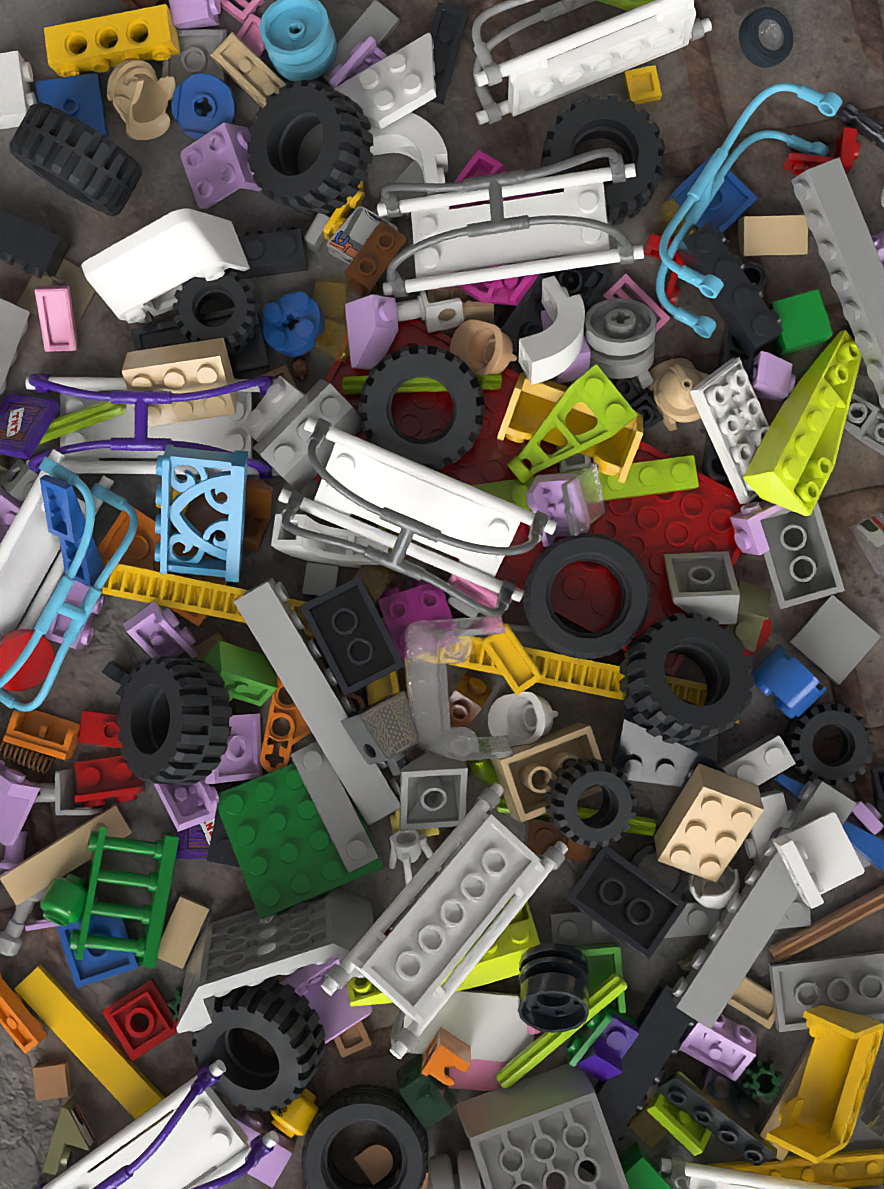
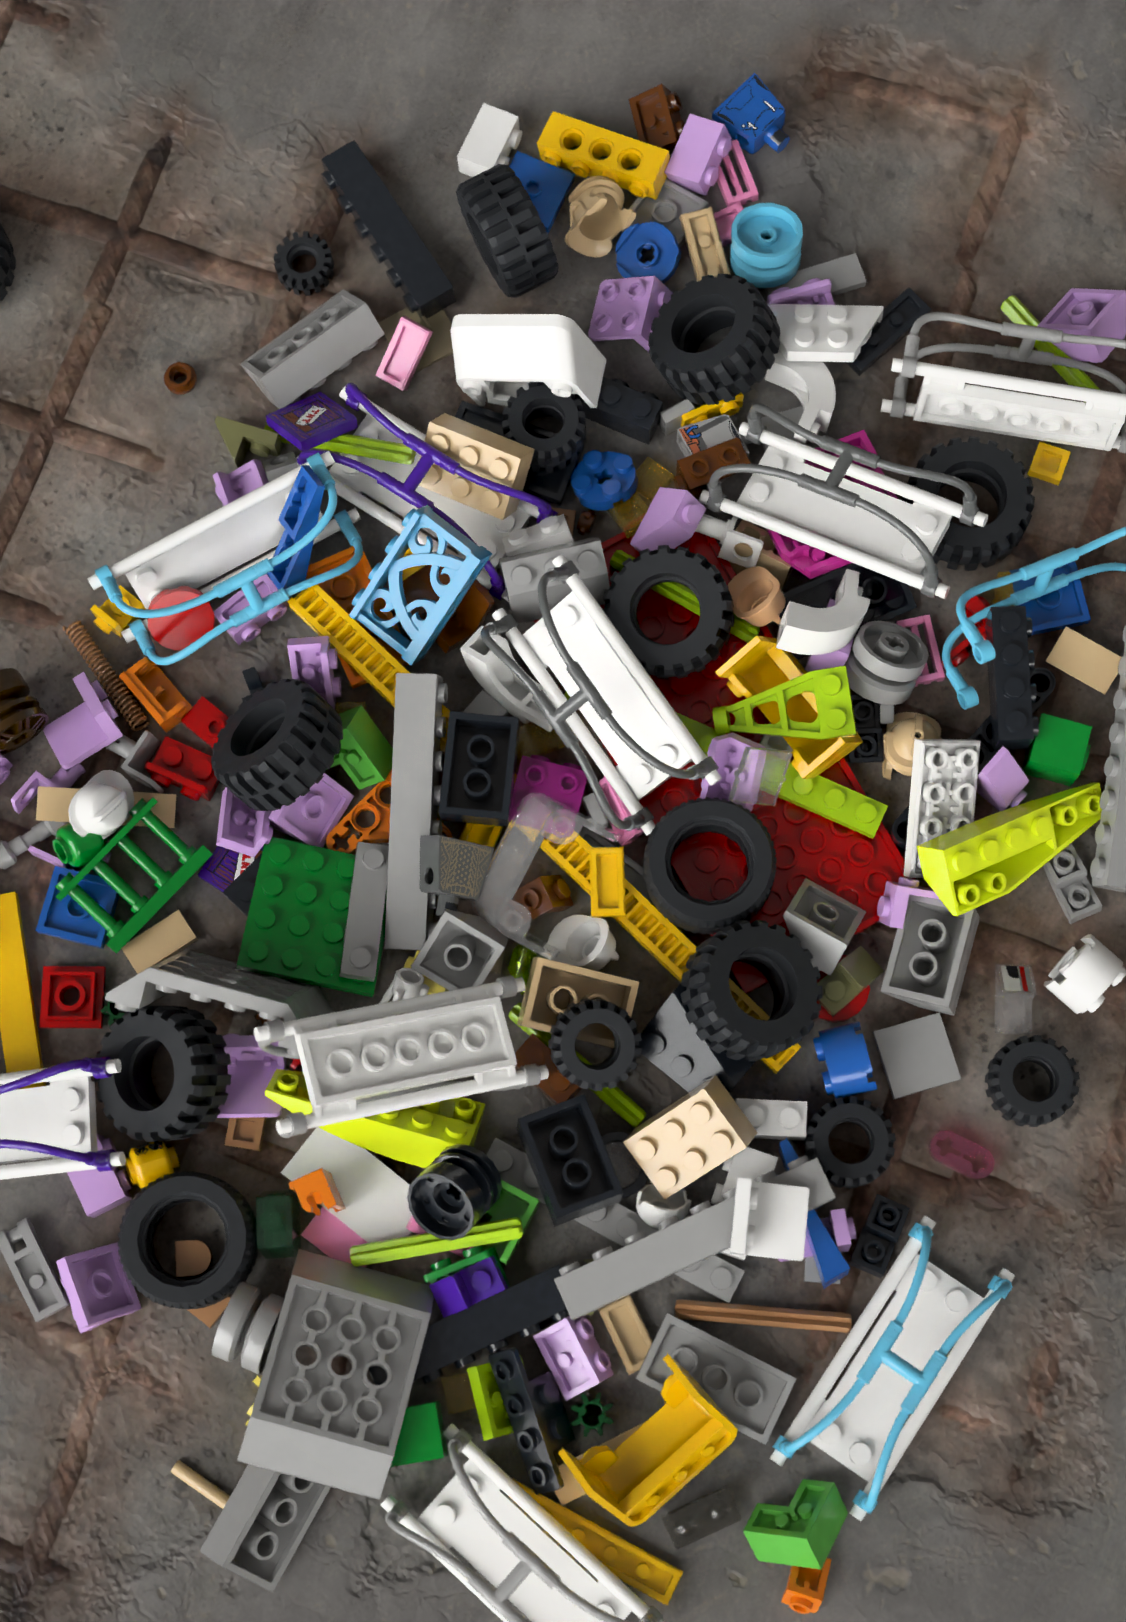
camera: 35 degrees right, 10 degrees down
none -> white piece [68,770,135,839]

